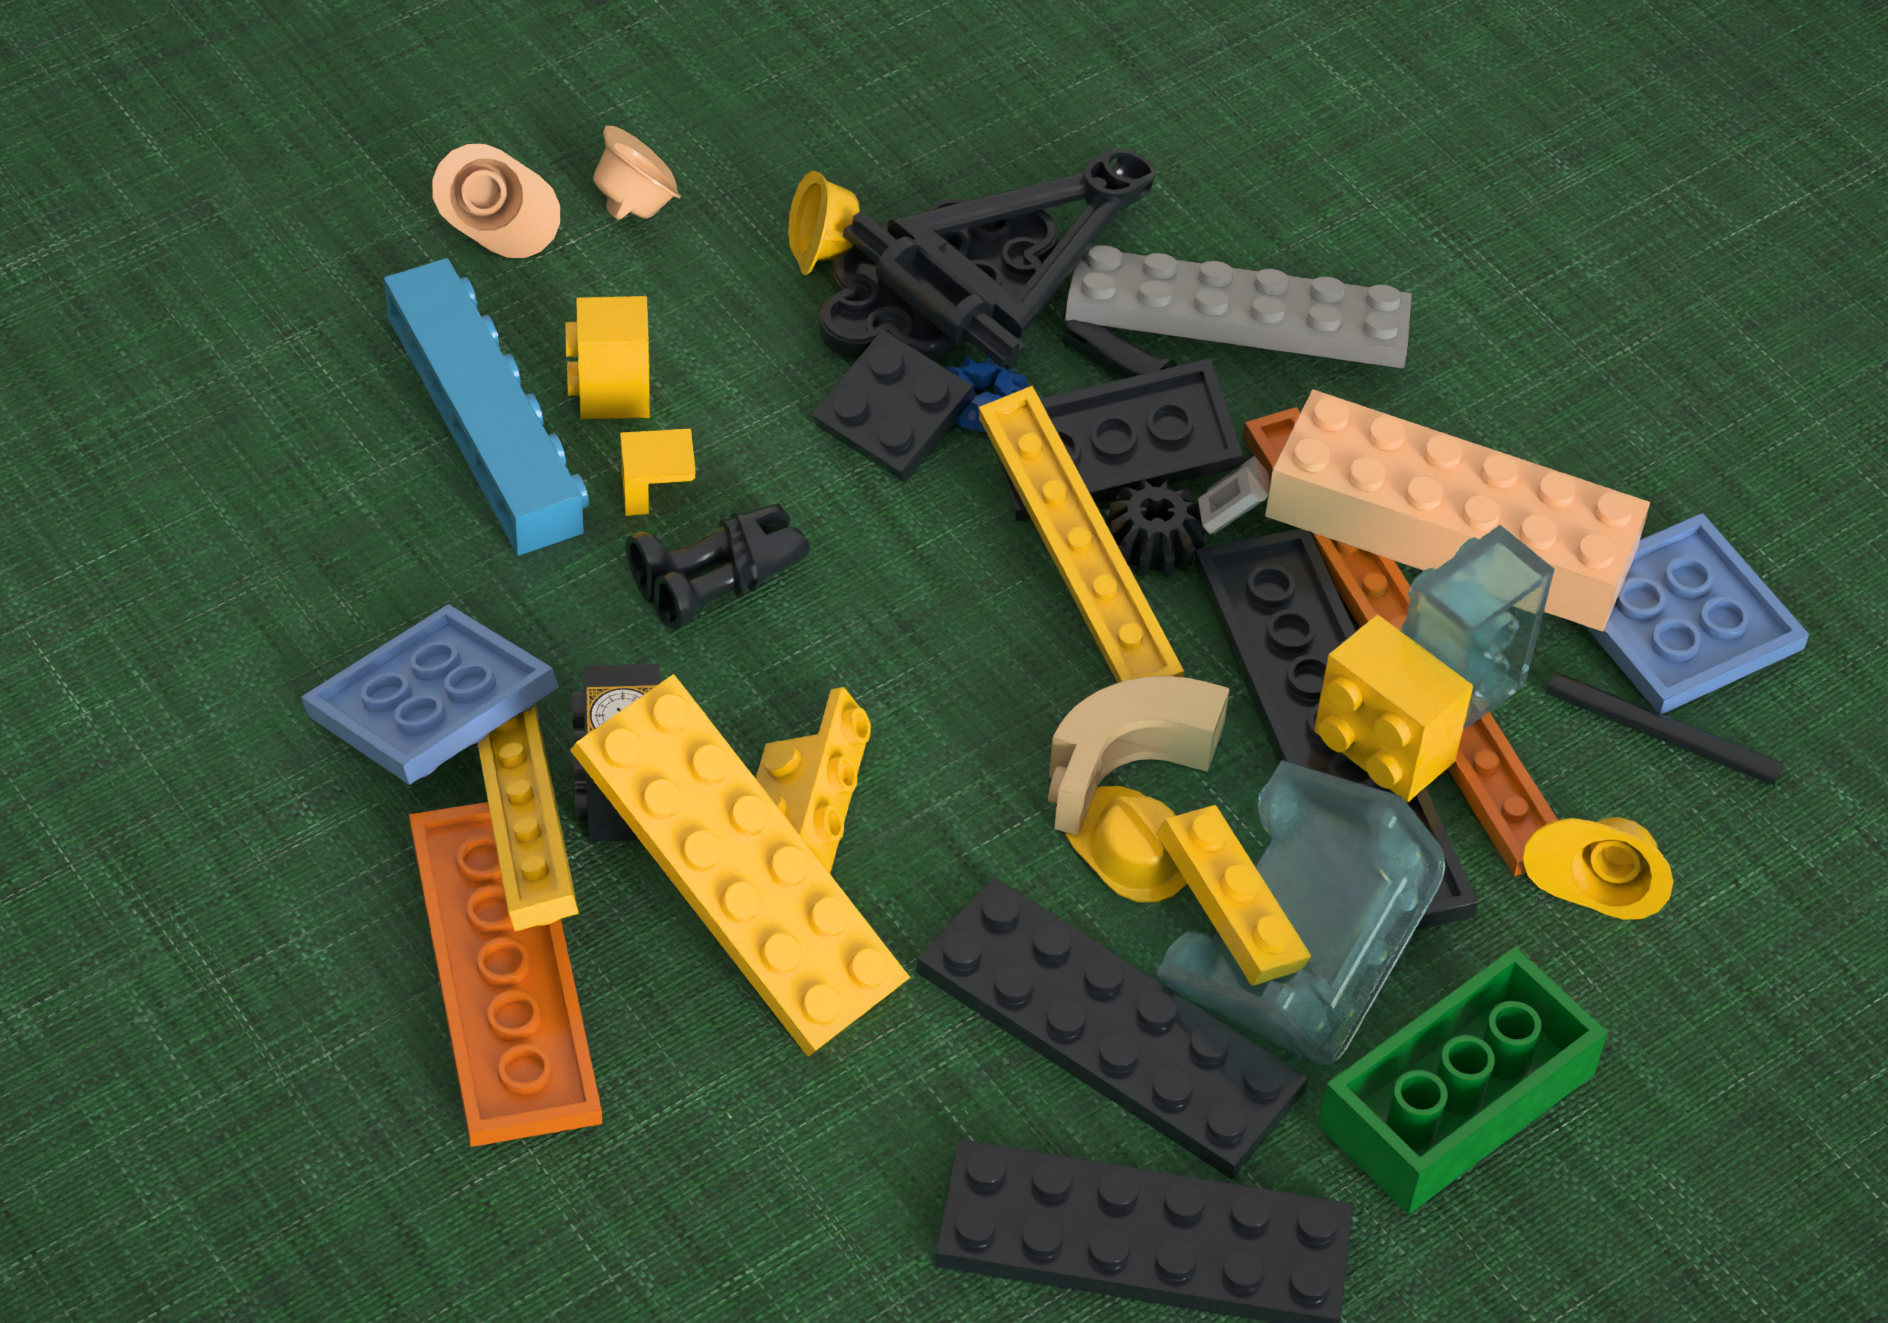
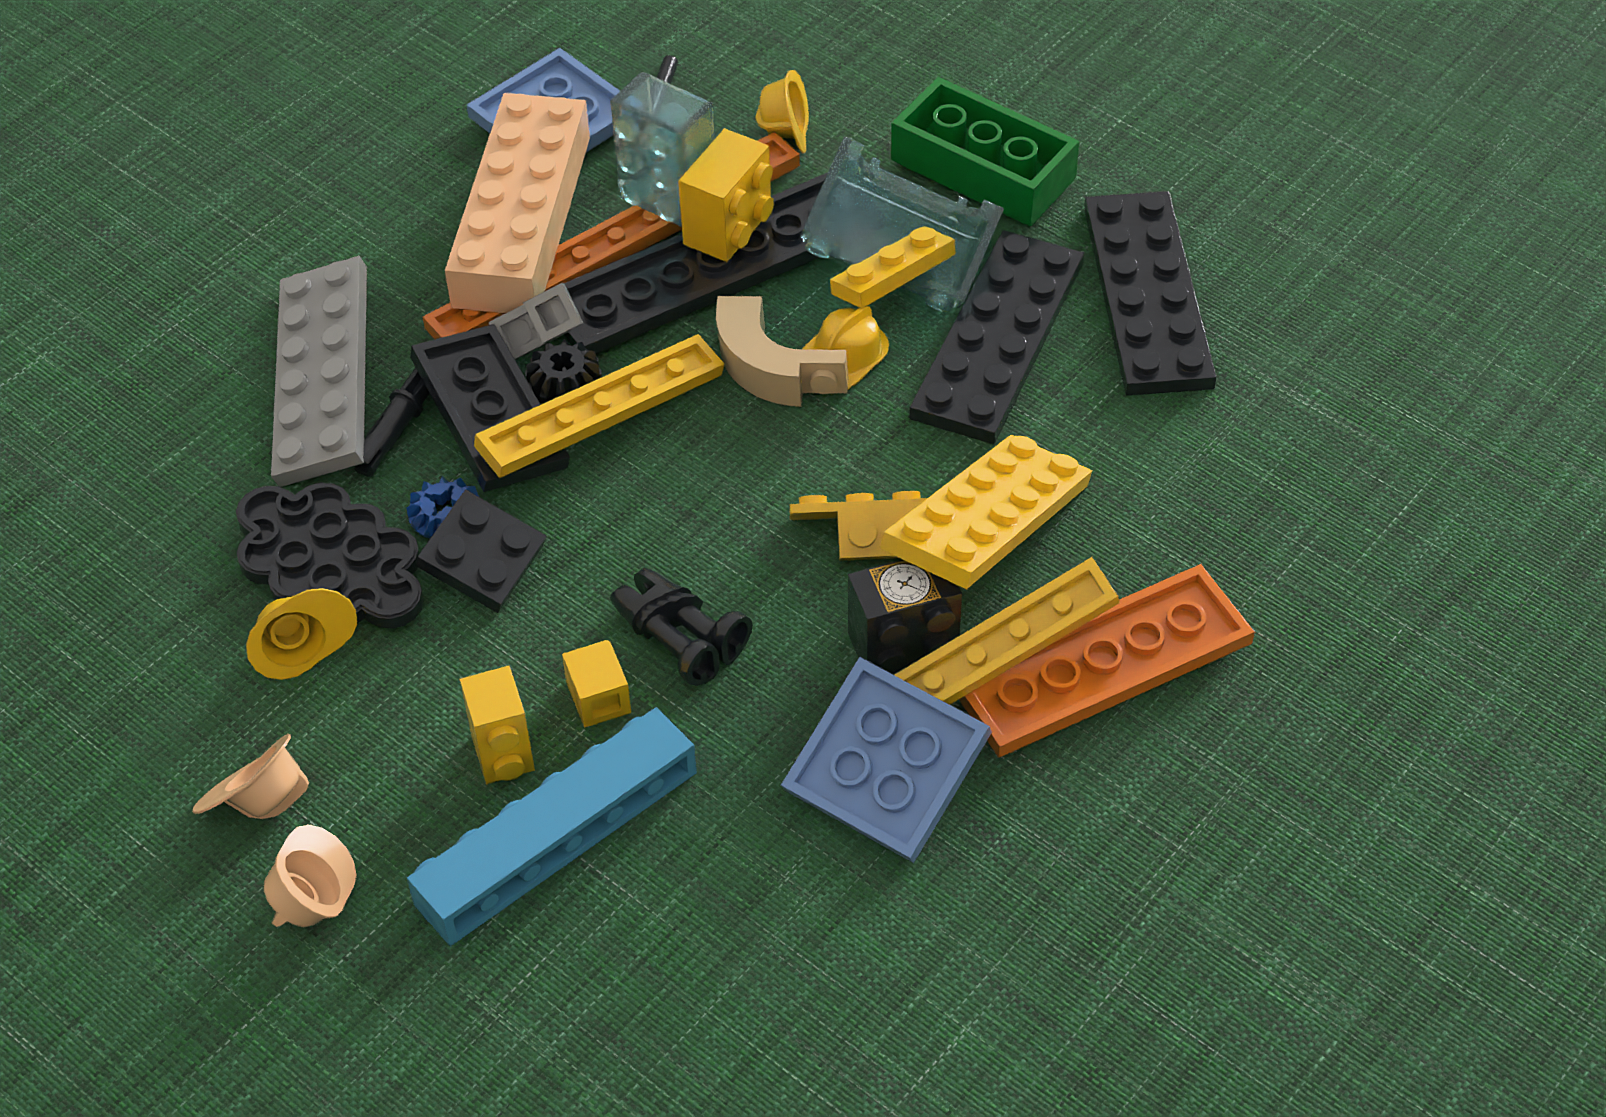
camera: 100 degrees left, 0 degrees up
black piece [843,149,1156,371] -> none

